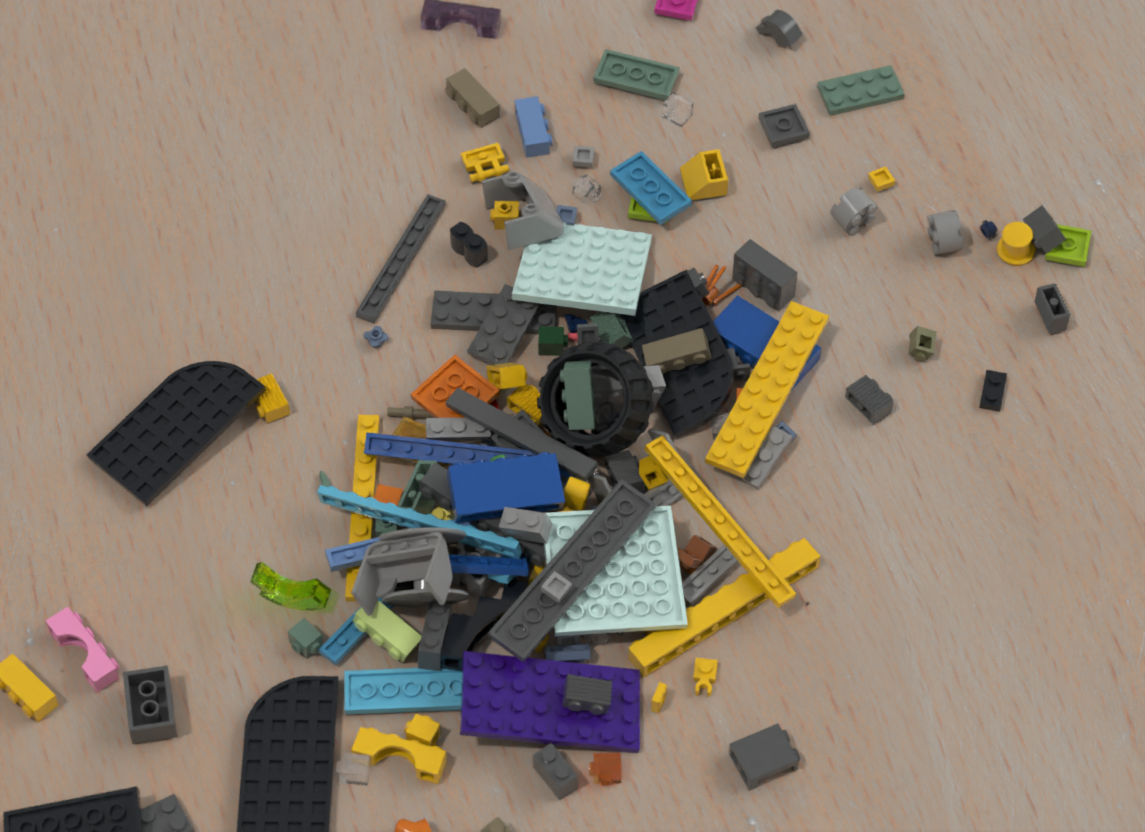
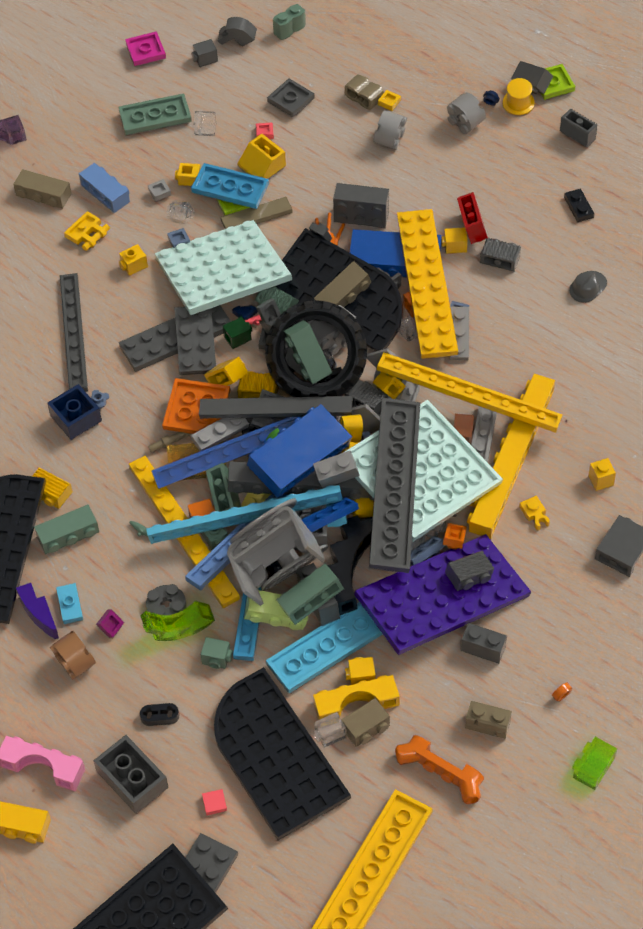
camera: 30 degrees left, 0 degrees up
black brick [450,221,488,268] -> none
light grey windscreen [482,171,564,250] -> none
light grey plate [540,571,572,603] -> none
clear orange brick [589,753,621,786] -> none
yellow tile [651,682,667,713] -> none
sand green plate [817,65,904,116] -> none
olive brick [908,326,937,361] -> none
none -> dark purple slope [16,583,59,639]
none -> sand green brick [34,505,99,555]
none -> dark blue brick [47,384,102,440]
none -> medium nougat brick [49,631,96,680]
none -> medium azure plate [56,583,83,624]
none -> magenta plate [96,609,124,638]
none -> black beam [140,703,180,726]
none -> dark grey plate [146,584,186,624]
none -> yellow brick [175,163,201,186]
none -> dark grey brick [191,39,218,67]
none -> coral tile [202,789,227,816]
none -> dark tan tile [221,197,293,229]
none -> coral tile [256,122,274,139]
none -> sand green brick [273,4,306,40]
none -> sand green brick [276,563,344,625]
none -> dark tan brick [341,698,390,747]
none -> dark tan brick [344,74,384,110]
none -> yellow brick [441,227,468,254]
none -> orange plate [443,523,467,549]
none -> red brick [457,192,488,244]
none -> dark grey piece [569,271,607,303]
none -> yellow brick [588,458,616,491]

